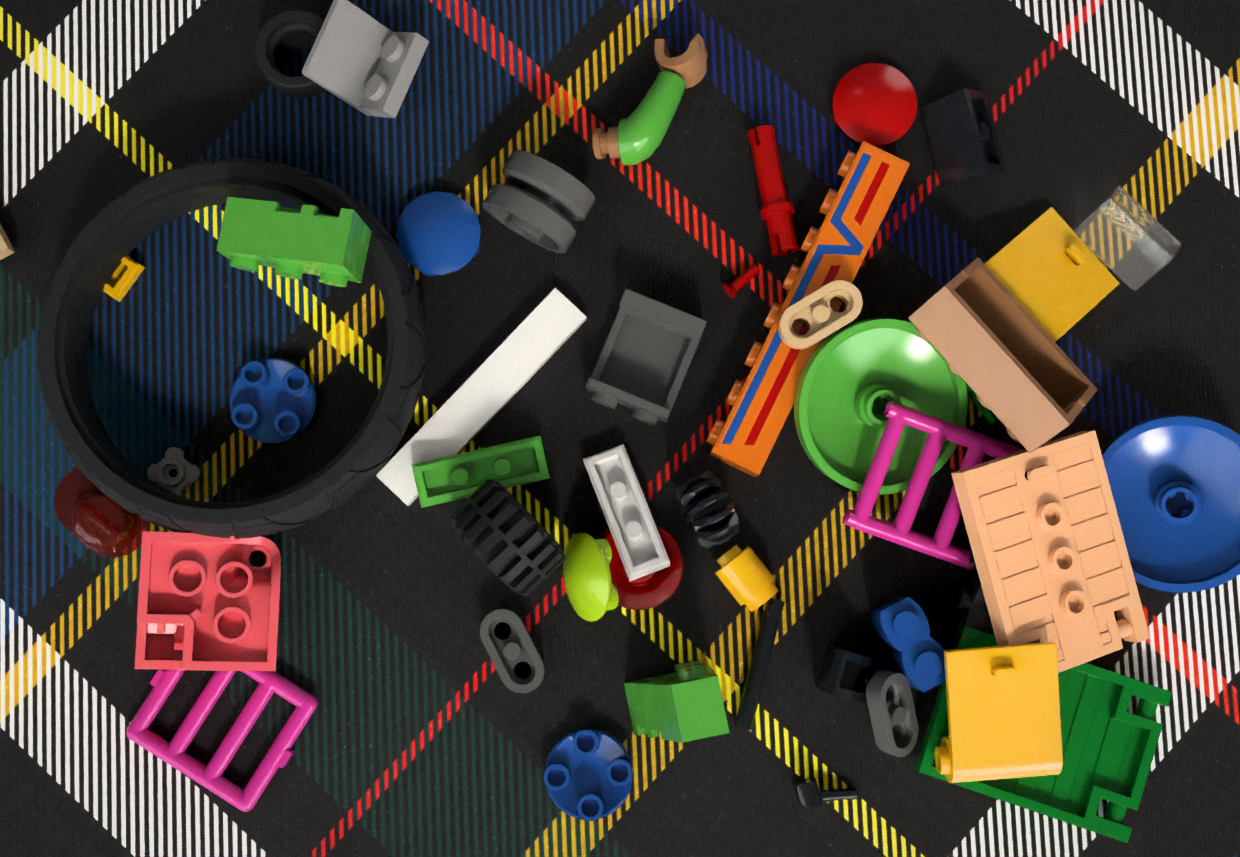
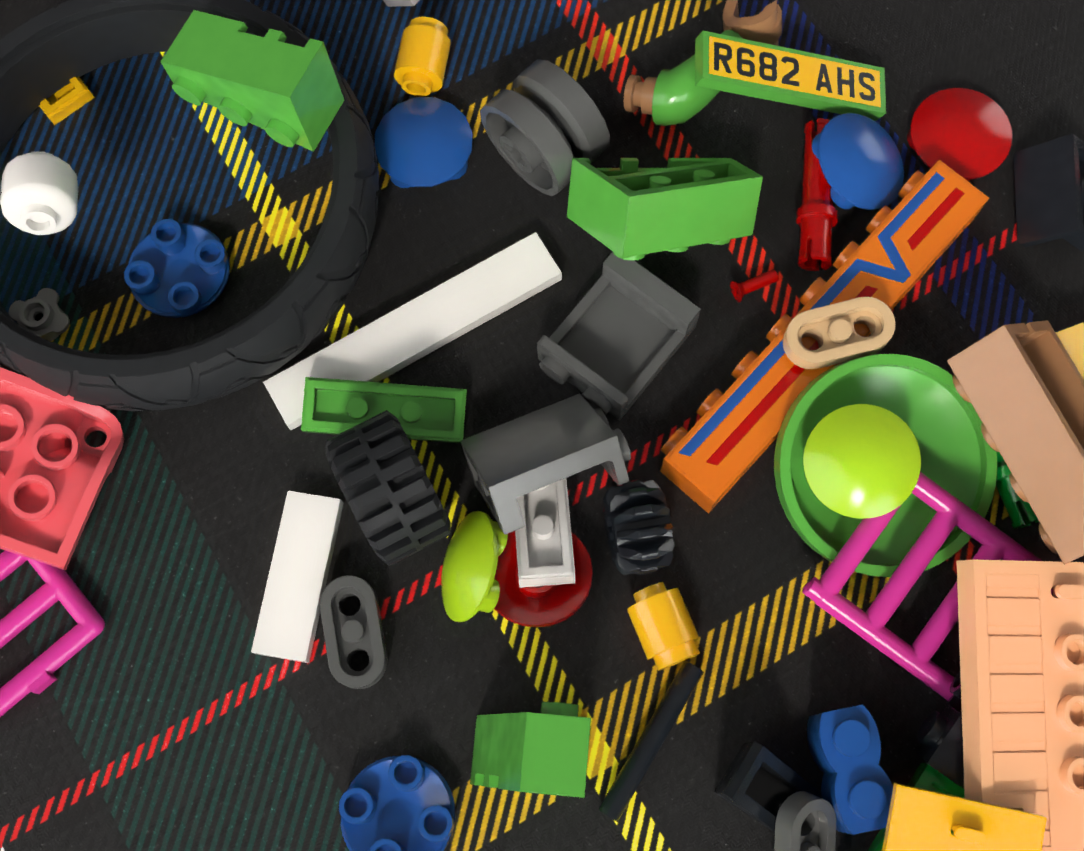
camera: 20 degrees right, 10 degrees down
none -> white head [0,152,78,235]
none -> white tile [251,491,344,663]
none -> yellow brick [394,17,451,97]
none -> dark grey panel [460,393,631,535]
none -> bright green wedge [567,158,763,260]
none -> tile [695,30,886,121]
none -> lime dish [803,404,921,519]
none -> blue dish [812,113,904,210]

